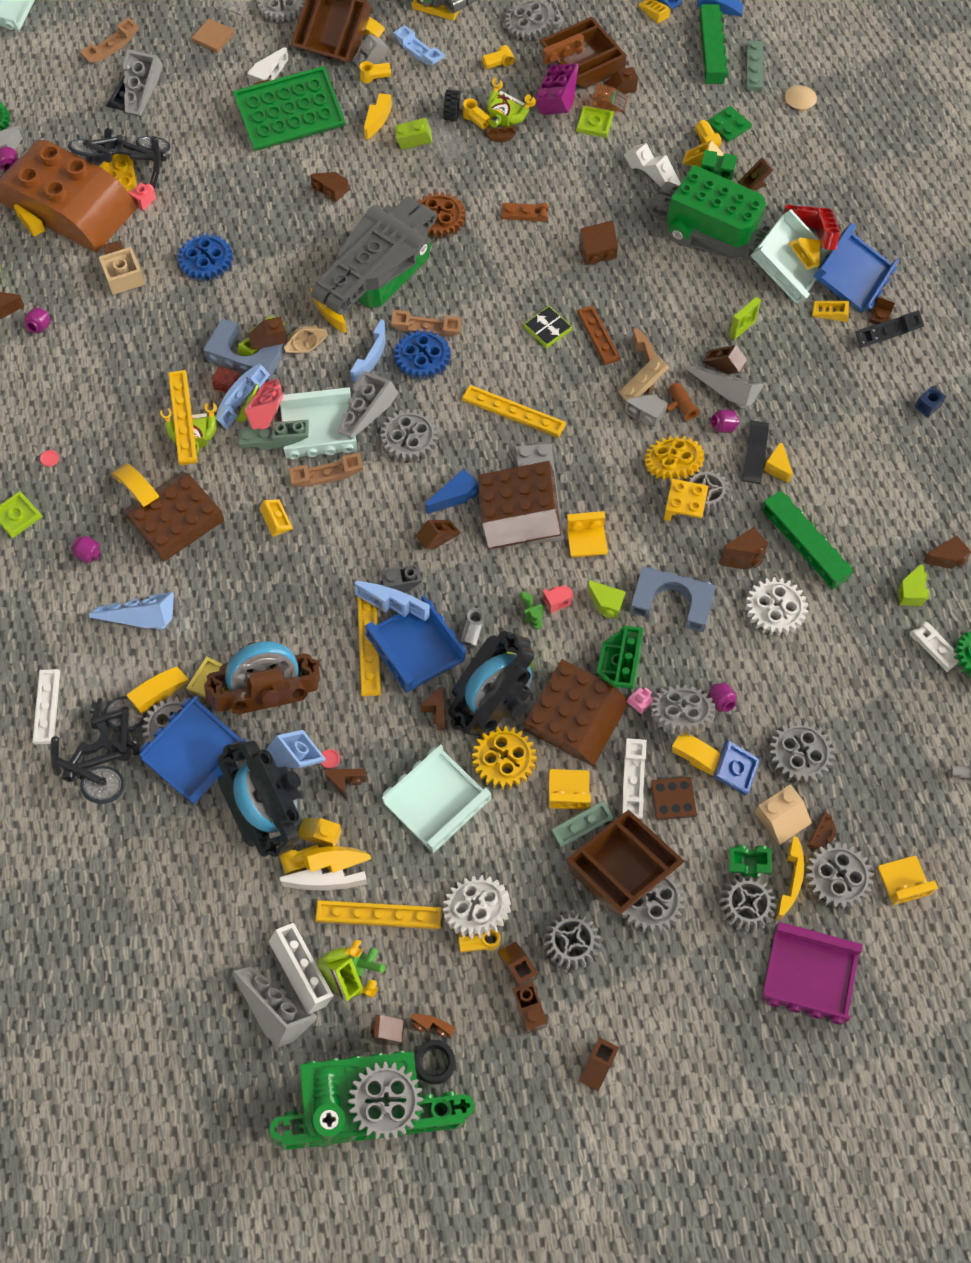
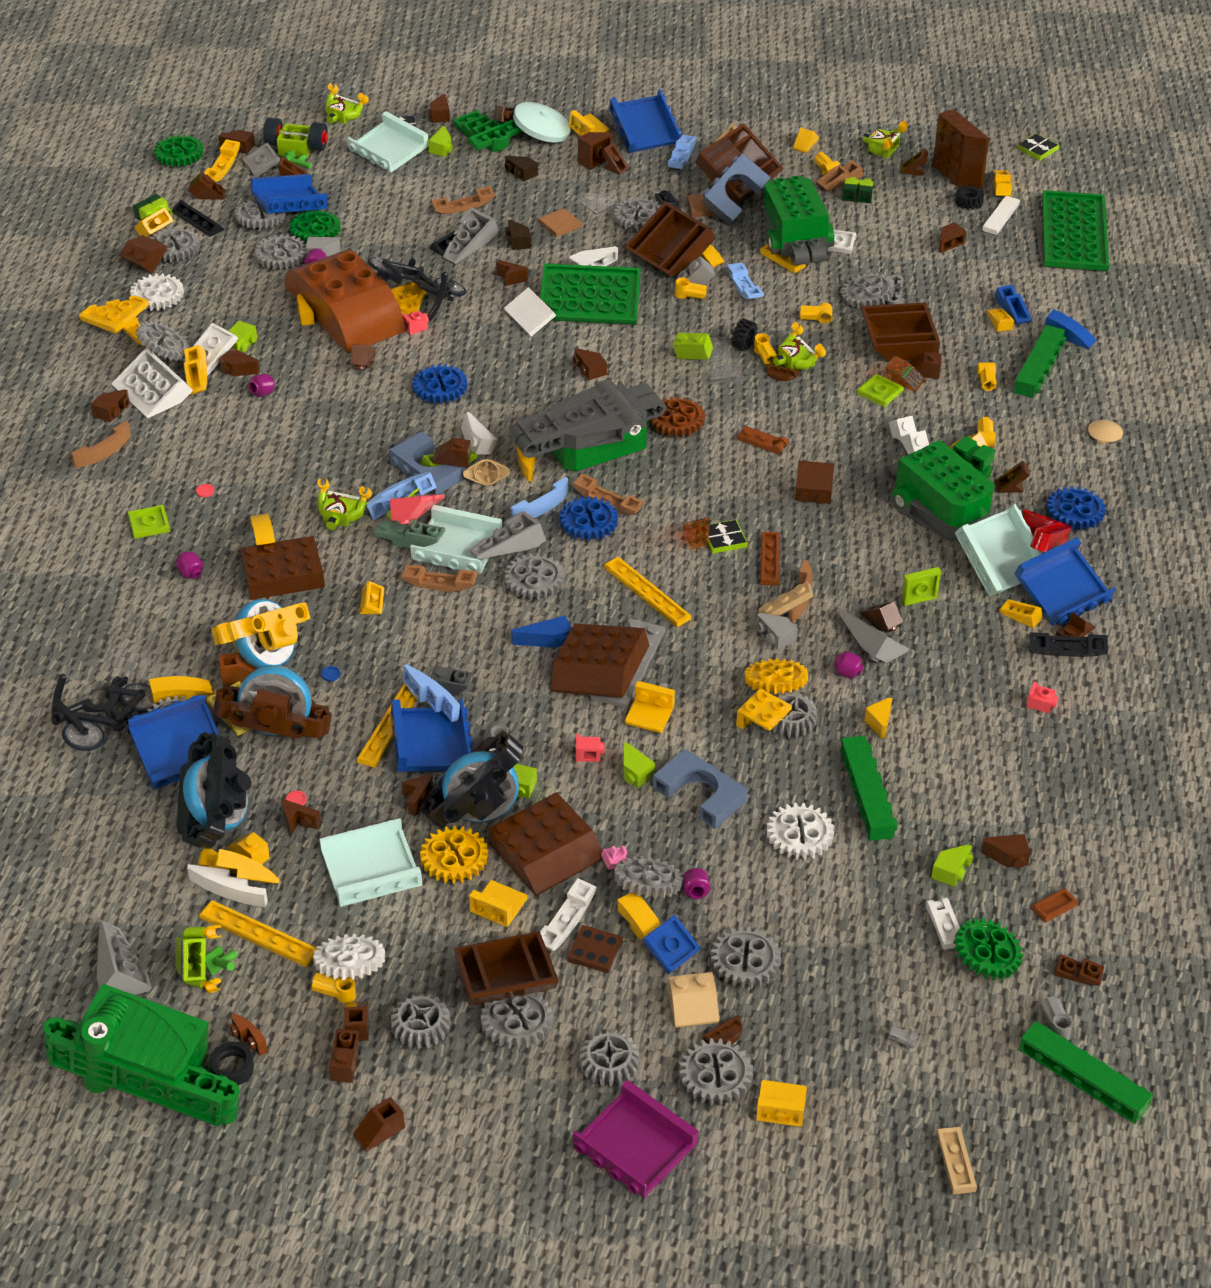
camera: 25 degrees right, 20 degrees down
white tile [32,669,60,744] -> none
light blue wedge [89,592,174,630] -> none
tan slope [99,247,145,295] -> none
yellow tile [168,370,198,466] -> none
clear red panel [211,366,240,393] -> none
light blue slope [266,730,326,768] -> none
white brick [269,923,334,1014] -> none
light grey gear [348,1062,423,1141] -> none
yellow slope [364,93,392,140] -> none
slope [371,1015,404,1046] -> none
reddish brown slope [415,520,460,549] -> none
bright green arm [519,591,543,629] -> none
magenta slope [535,63,578,115] -> none
dark orange plate [542,34,584,65] -> none
sand green plate [550,800,614,848] -> none
green wedge [597,626,643,689] -> none
dark orange piece [667,383,700,421] -> none
green plate [707,106,752,143] -> none
reddish brown slope [719,527,768,570] -> none
green cylinder [729,845,772,878] -> none
black slope [742,420,769,484] -> none
sand green plate [746,40,763,91] -> none
yellow slope [775,836,804,920] -> none
yellow slope [788,238,820,270] -> none
dark blue brick [915,386,946,418] -> none
none -> yellow piece [211,599,311,669]
none -> dark orange slope [219,653,257,685]
none -> blue piece [321,666,341,681]
none -> white slope [461,412,498,455]
none -> reddish brown slope [496,260,528,286]
none -> white tile [504,287,556,336]
none -> dark brown slope [505,220,531,250]
none -> clear orange slope [683,517,710,550]
none -> yellow piece [977,362,997,391]
none -> coral brick [1027,682,1059,713]
none -> blue gear [1046,486,1106,531]

